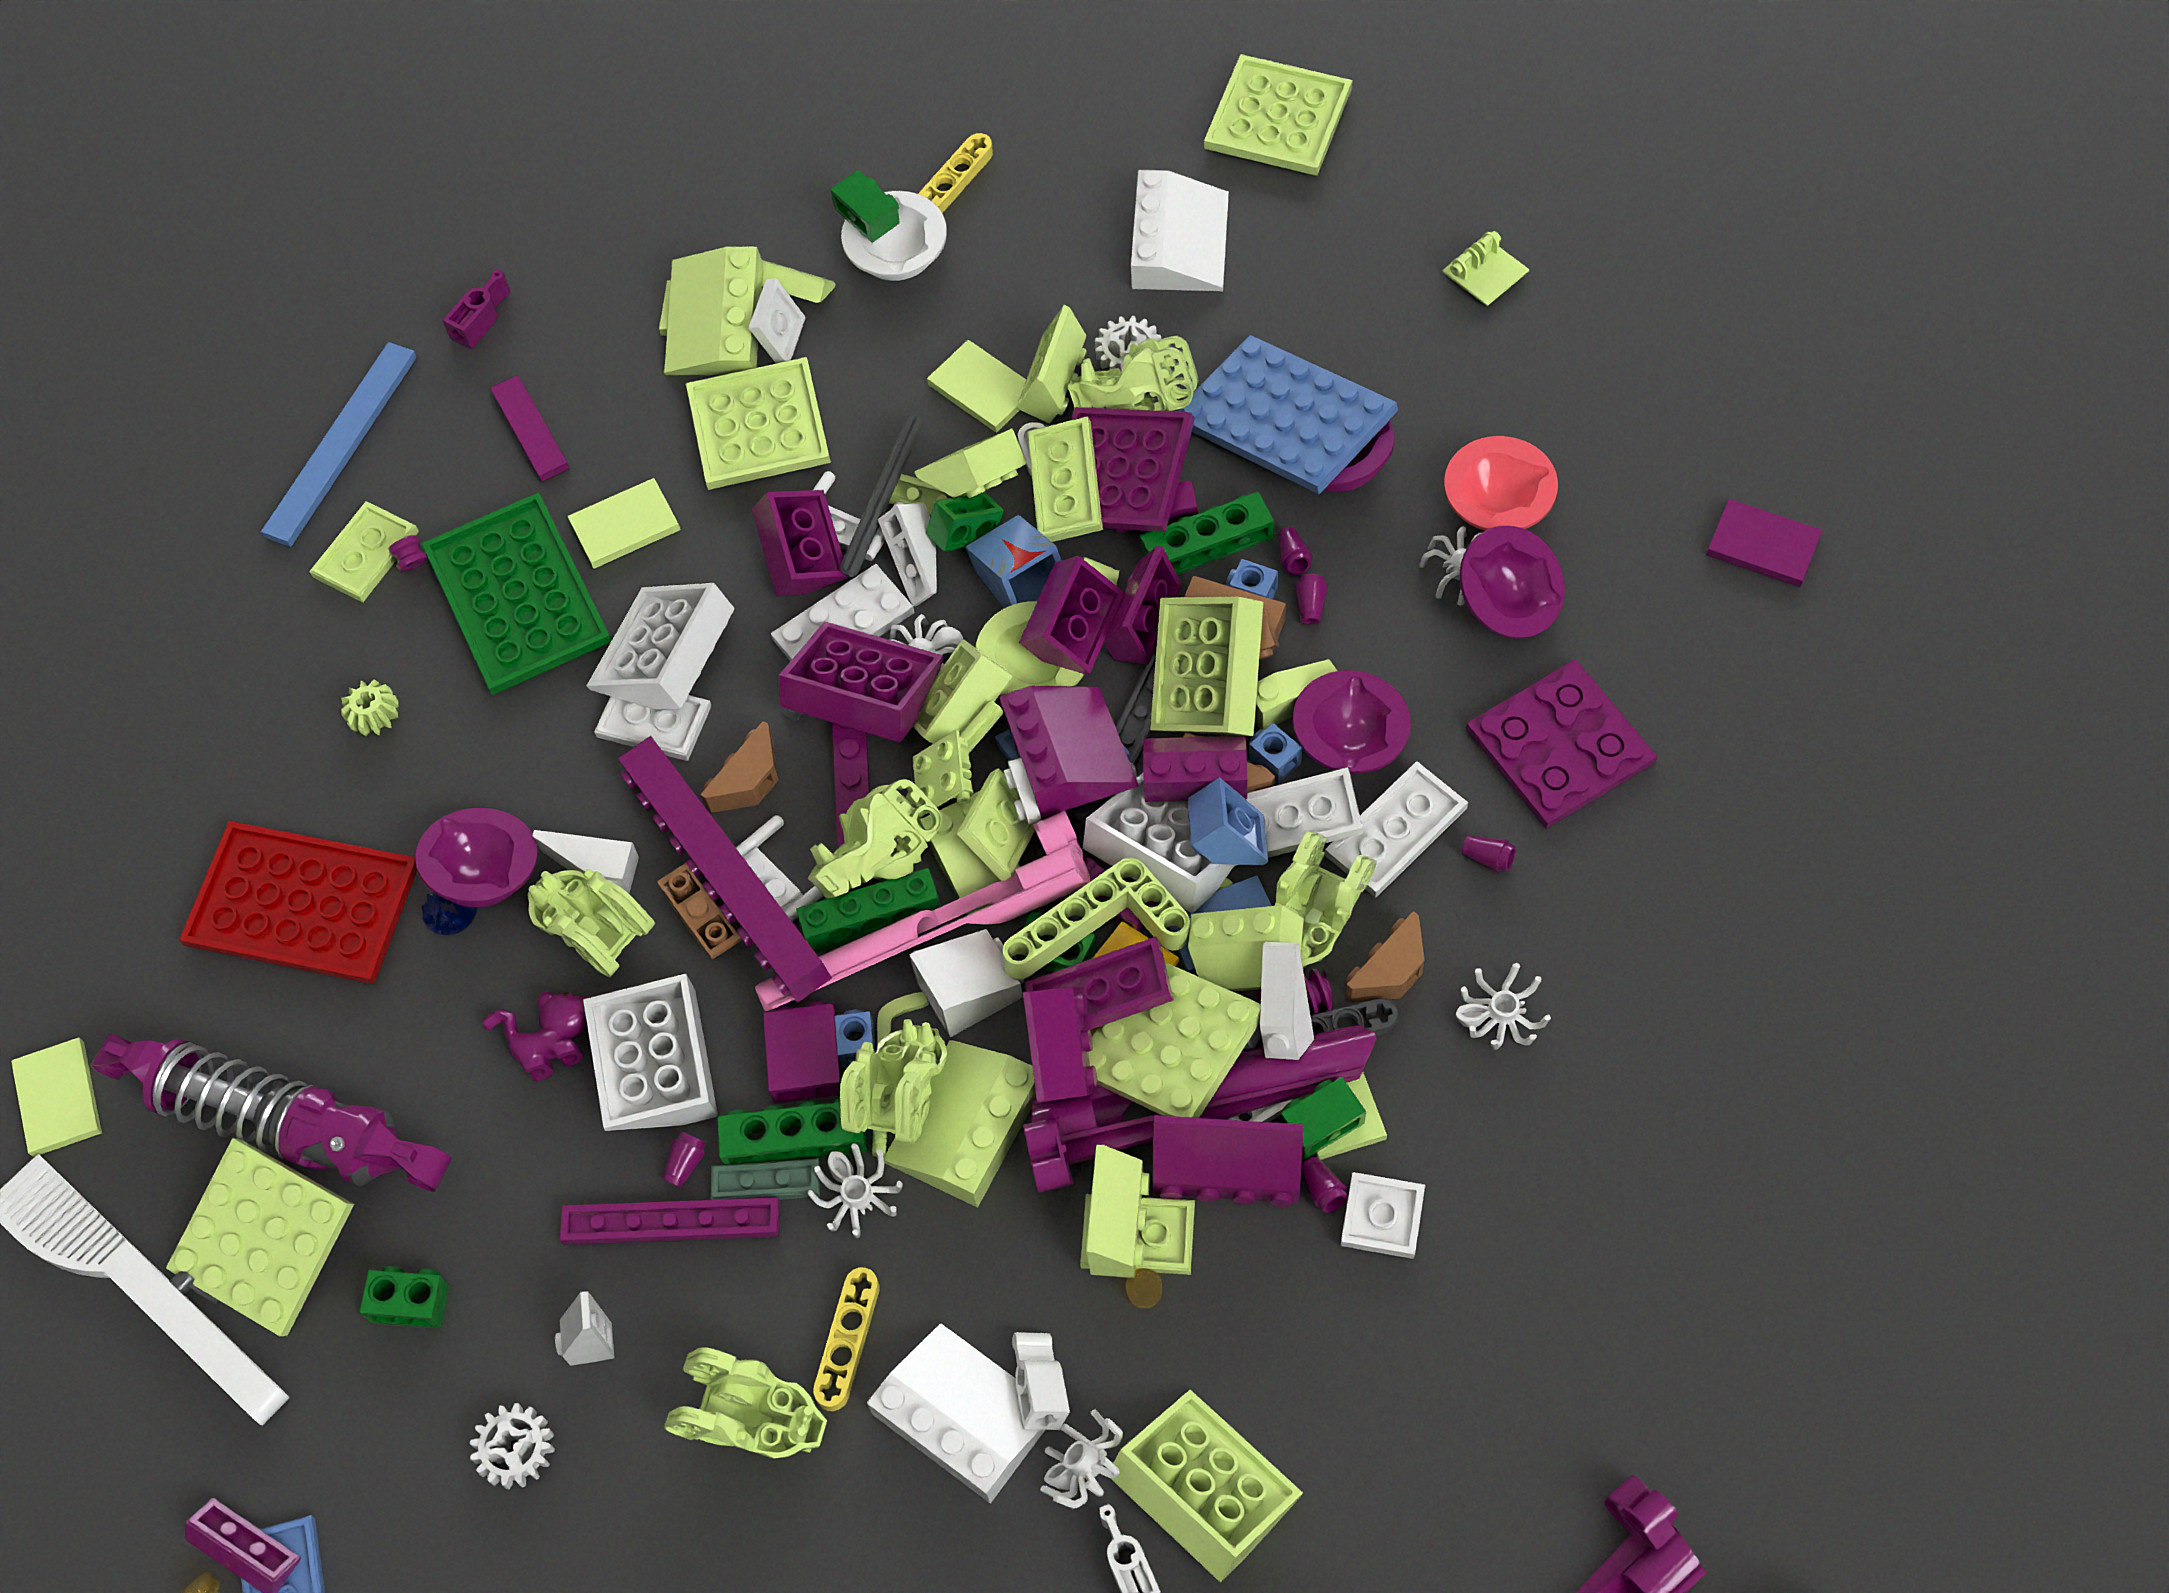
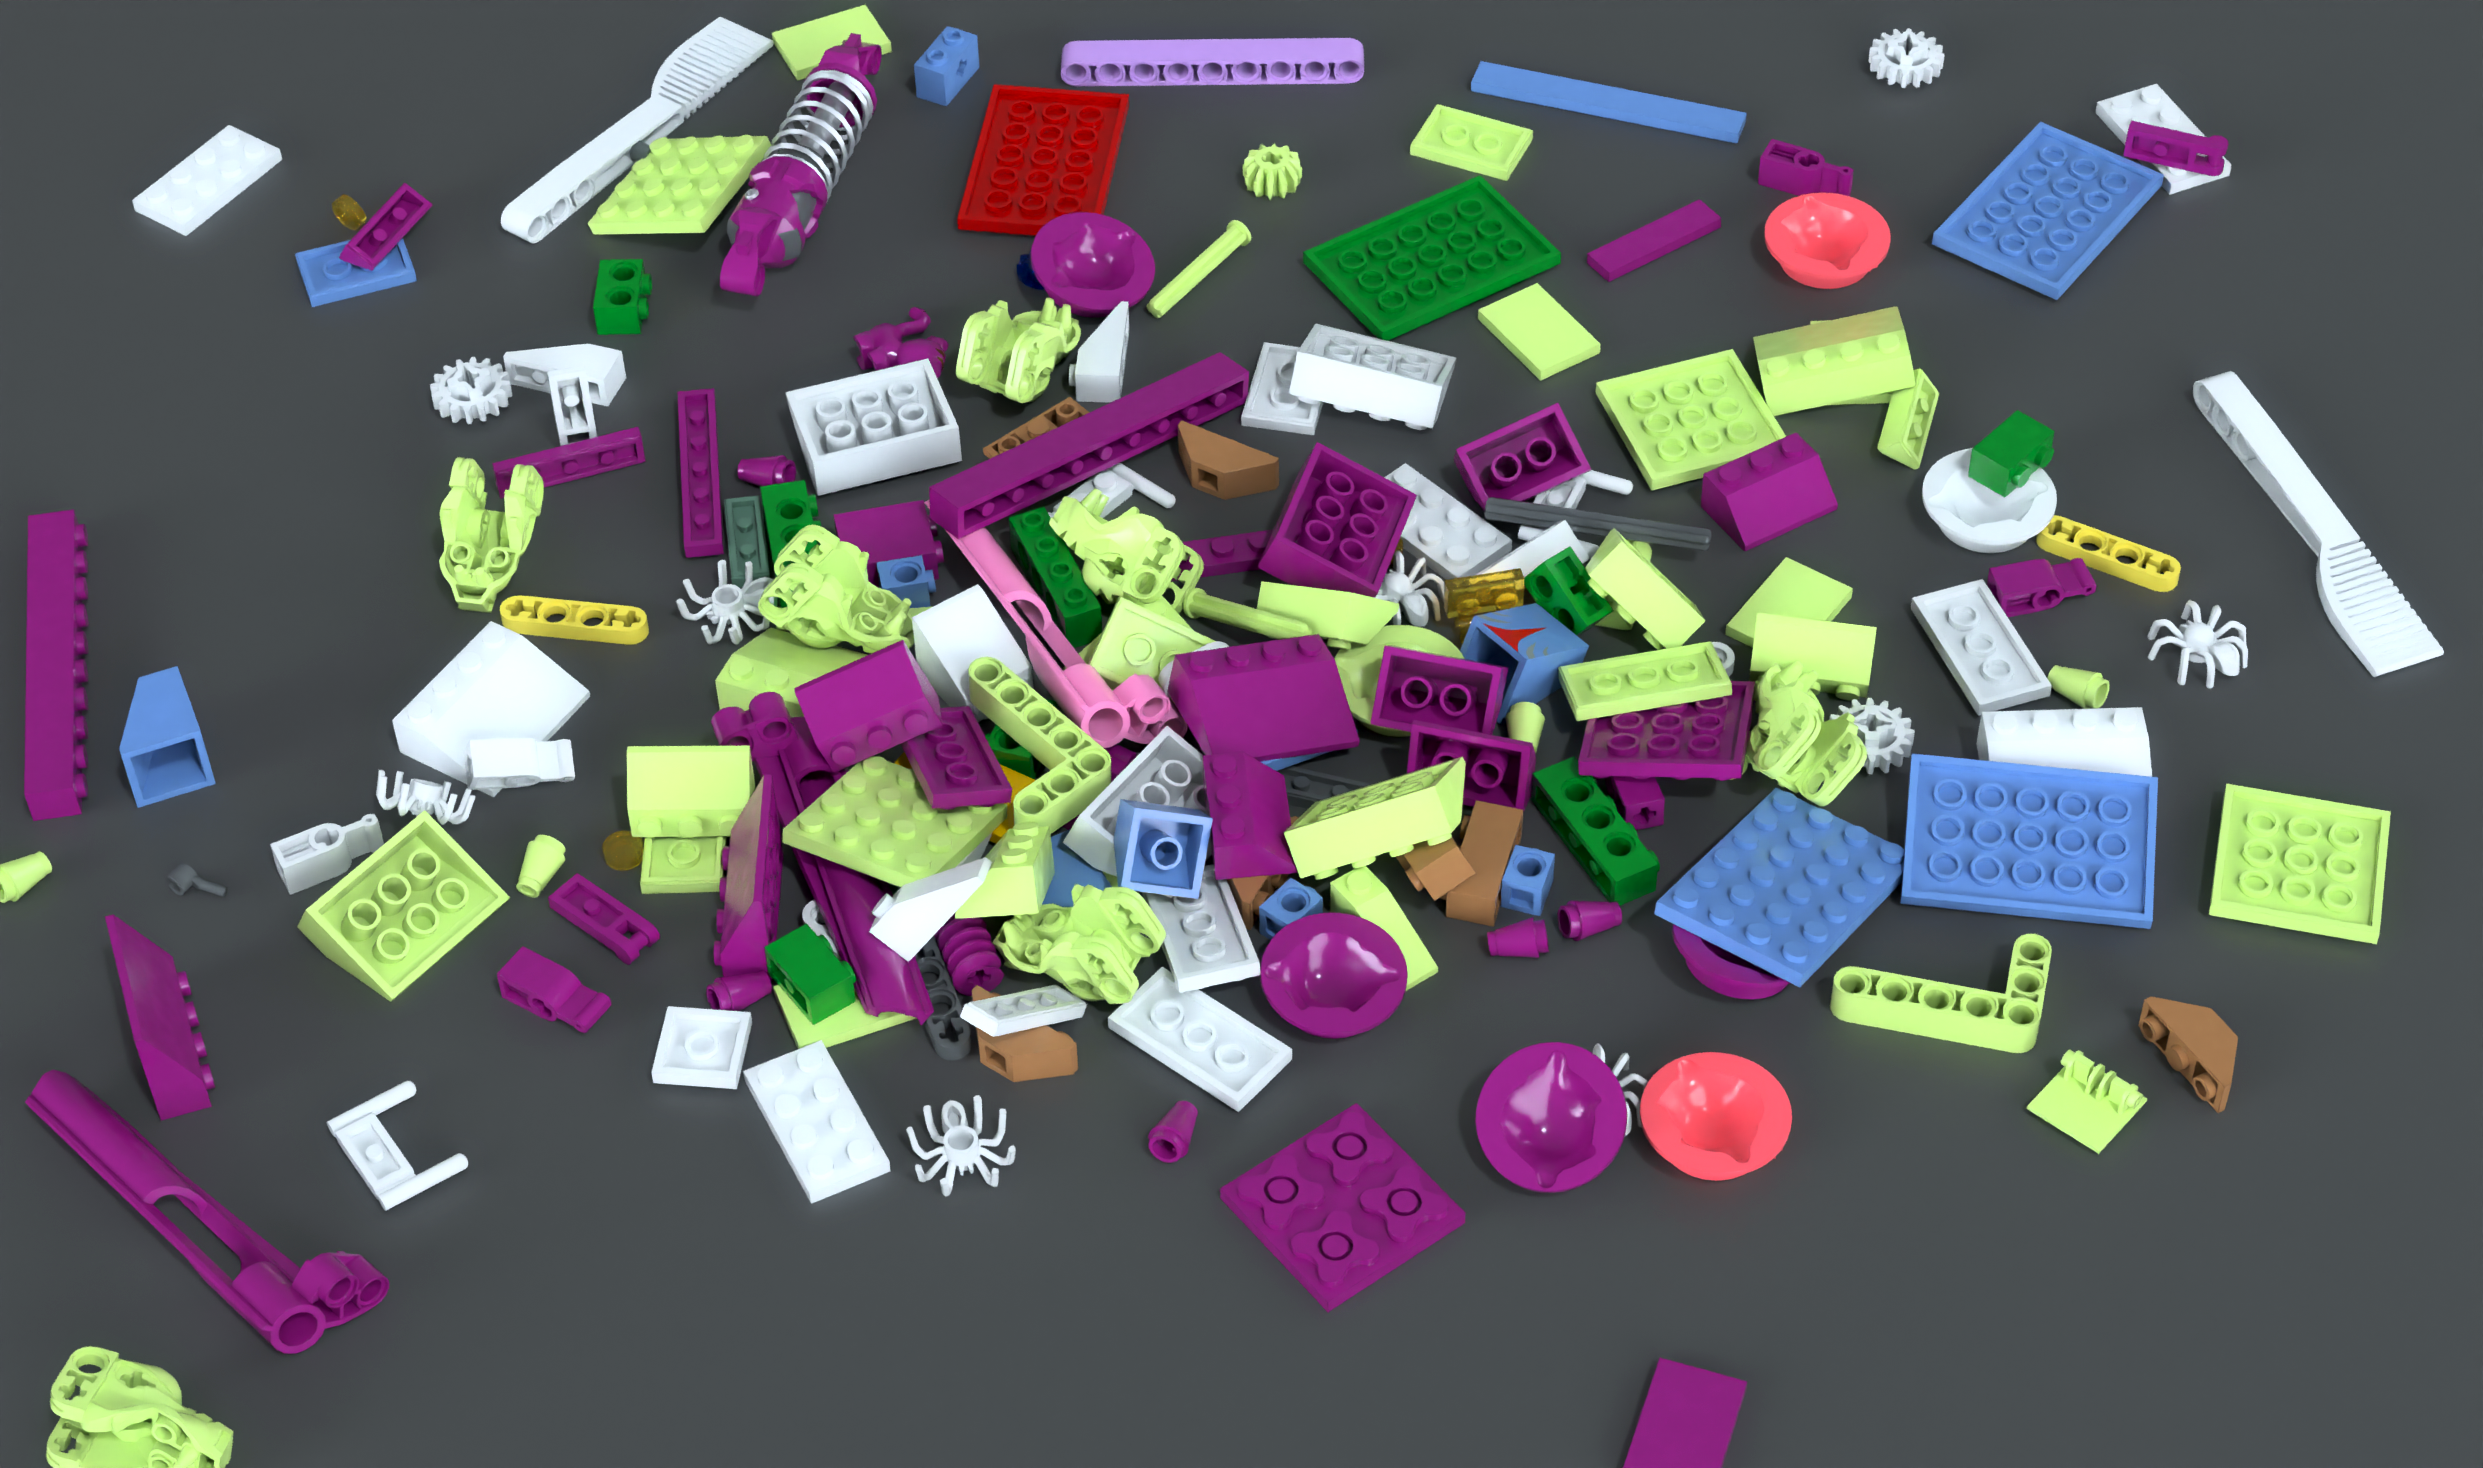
camera: 80 degrees right, 15 degrees down
magenta wheel [388,535,429,573] -> none
white plate [749,278,806,363] -> none
yellowish green hinge [913,729,974,817] -> none
none -> white plate [327,1081,468,1211]
none -> magenta tile [492,427,646,499]
none -> magenta piece [497,946,612,1033]
none -> white slope [503,344,626,406]
none -> yellowish green cone [516,835,566,898]
none -> magenta plate [548,873,660,965]
none -> white plate [743,1040,891,1204]
none -> medium blue brick [914,26,979,107]
none -> white tile [960,985,1087,1037]
none -> lavender beam [1061,38,1364,86]
none -> yellowish green axle [1147,220,1251,318]
none -> clear yellow plate [1444,568,1524,643]
none -> magenta slope [1701,432,1838,552]
none -> coral piece [1764,193,1891,289]
none -> yellowish green beam [1830,934,2052,1053]
none -> white gear [1868,28,1944,88]
none -> medium blue plate [1900,753,2158,929]
none -> white plate [1911,579,2052,716]
none -> medium blue plate [1932,122,2164,300]
none -> magenta piece [1987,558,2097,617]
none -> yellowish green cone [2047,665,2110,709]
none -> white plate [2095,84,2232,195]
none -> magenta plate [2123,120,2228,176]
none -> medium nougat slope [2138,996,2238,1113]
none -> white animal [2147,600,2248,689]
none -> white piece [2193,371,2444,677]

